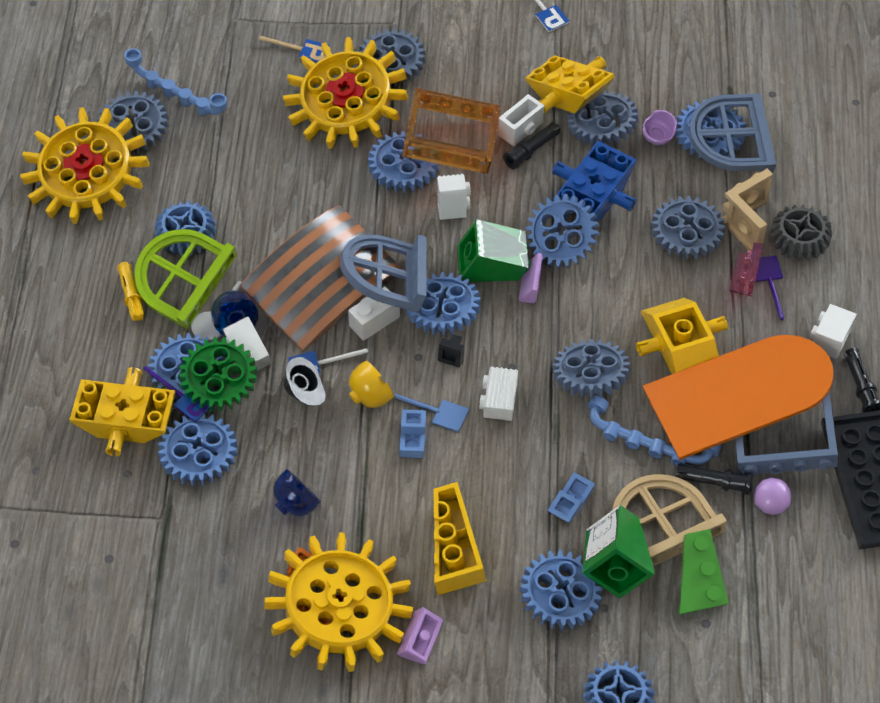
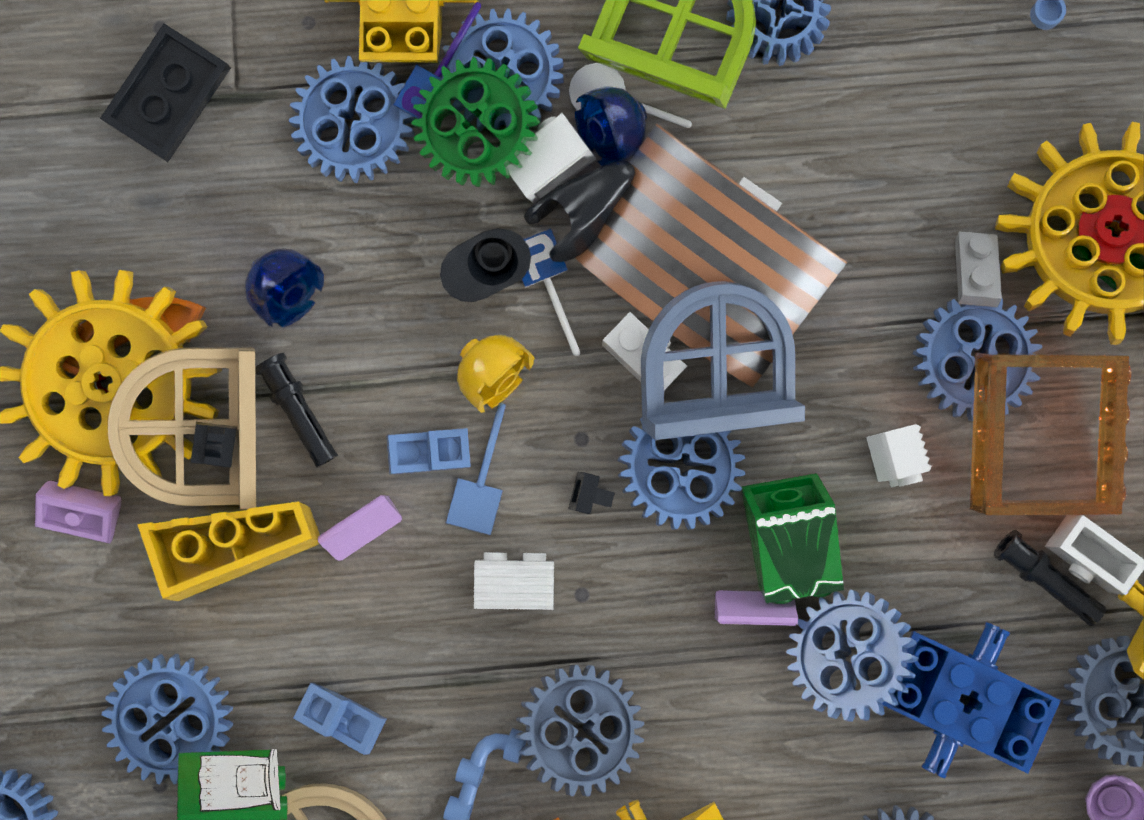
camera: 85 degrees right, 30 degrees up
none -> black plate [100,23,231,163]
none -> tan window [108,348,256,509]
none -> black tile [191,421,237,468]
none -> black pin [255,353,338,468]
none -> lavender slope [317,495,402,561]
none -> black animal [524,161,635,262]
none -> light grey plate [955,231,1002,307]

